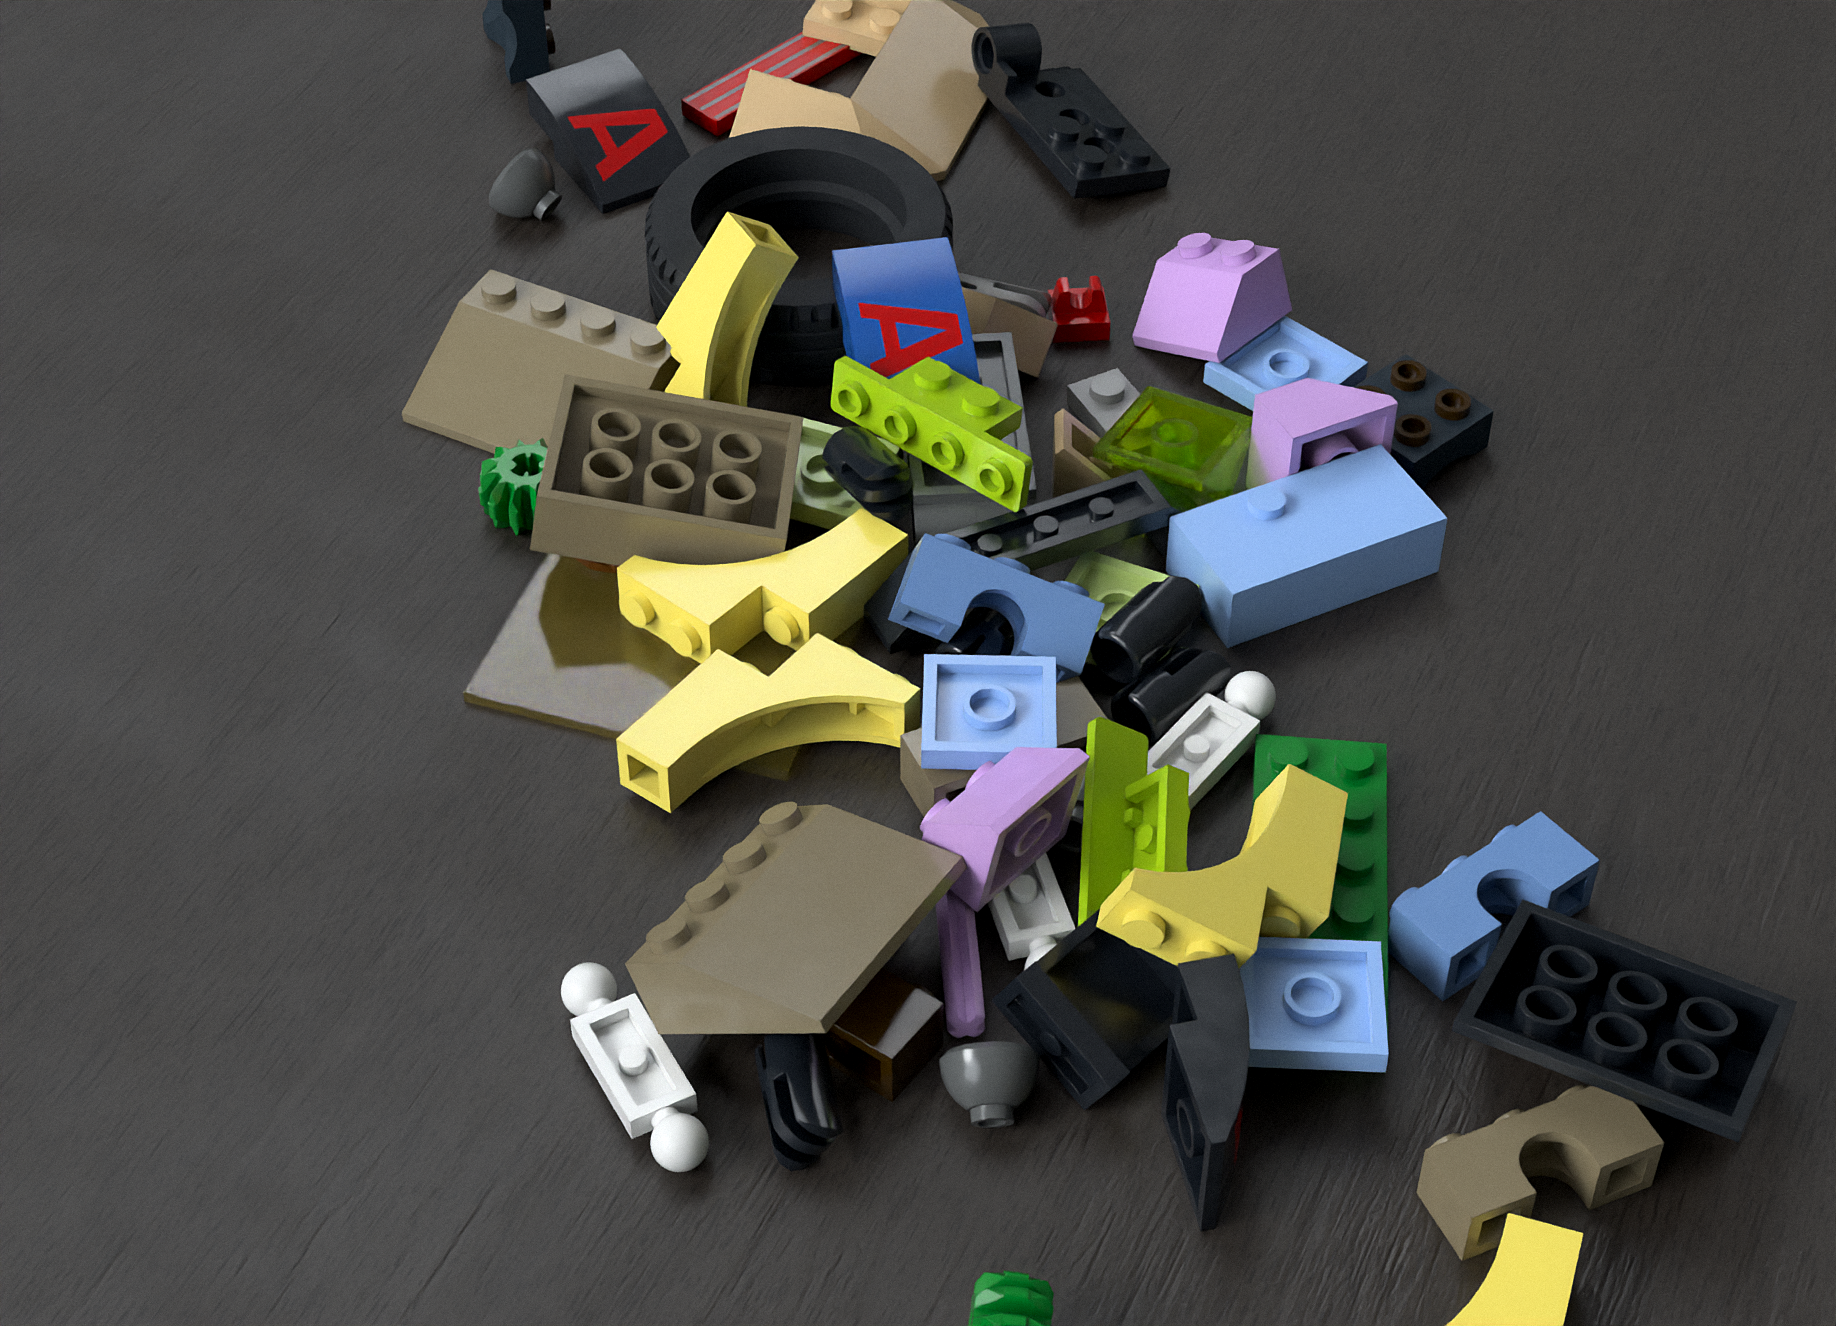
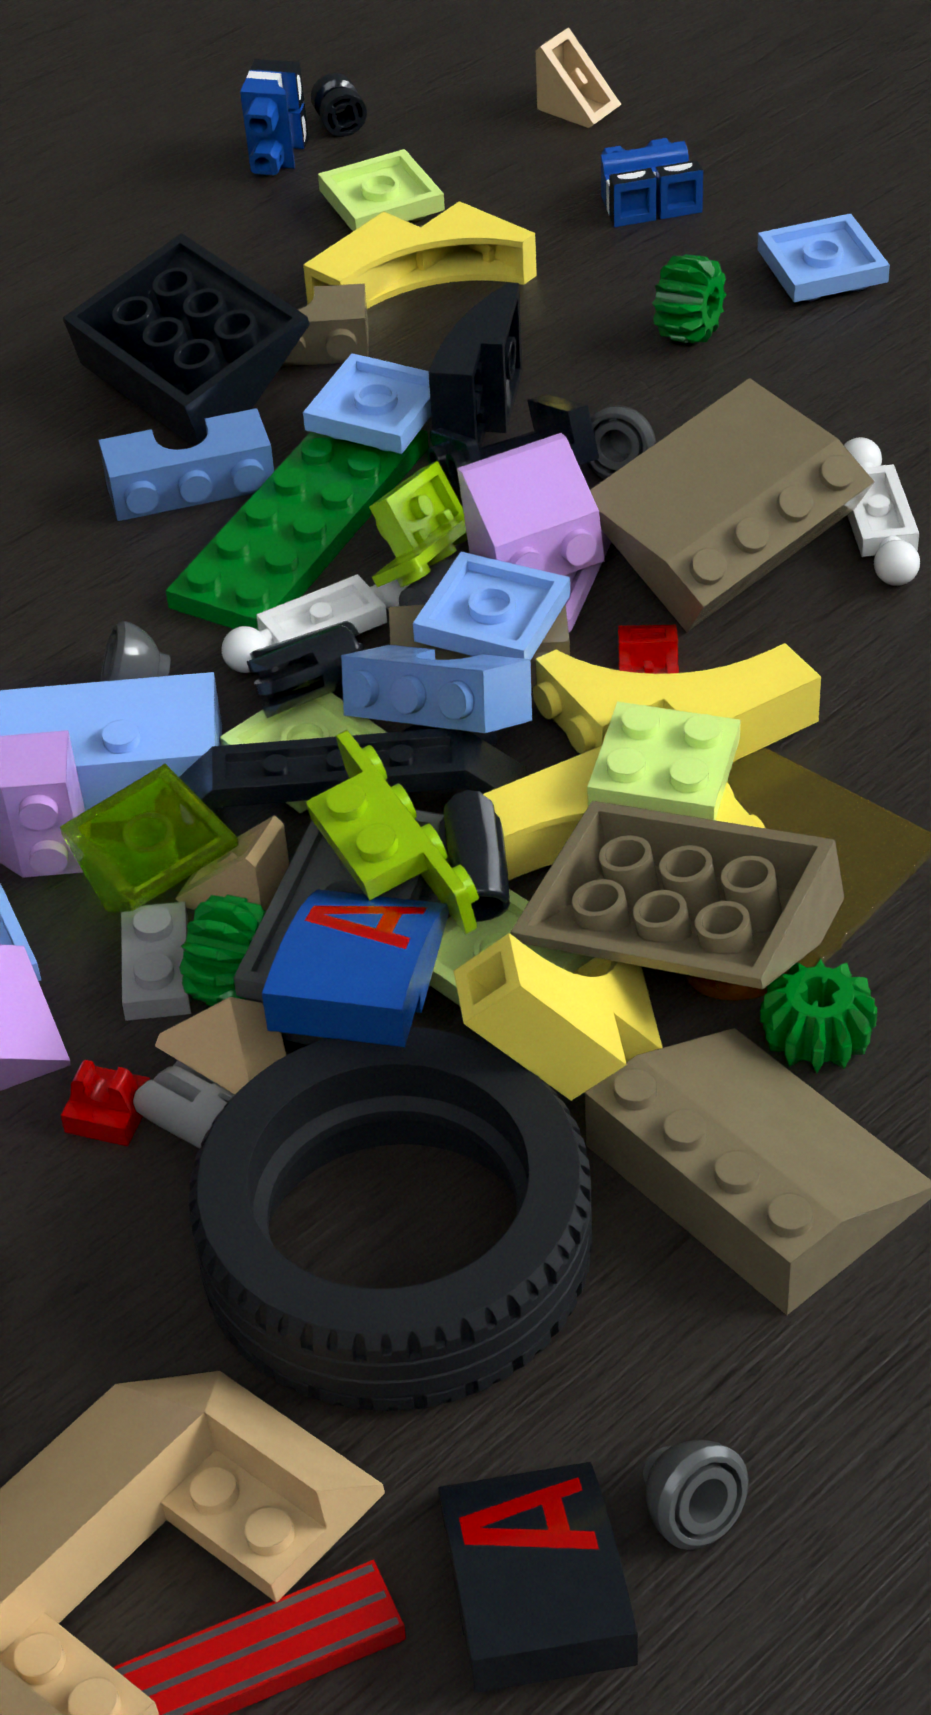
camera: 155 degrees left, 0 degrees up
light yellow arch [1096,764,1348,969] -> none
none -> dark grey brick [100,620,171,682]
none -> green gear [179,895,266,1006]
none -> yellowish green plate [587,701,741,820]
none -> red slope [618,624,679,674]

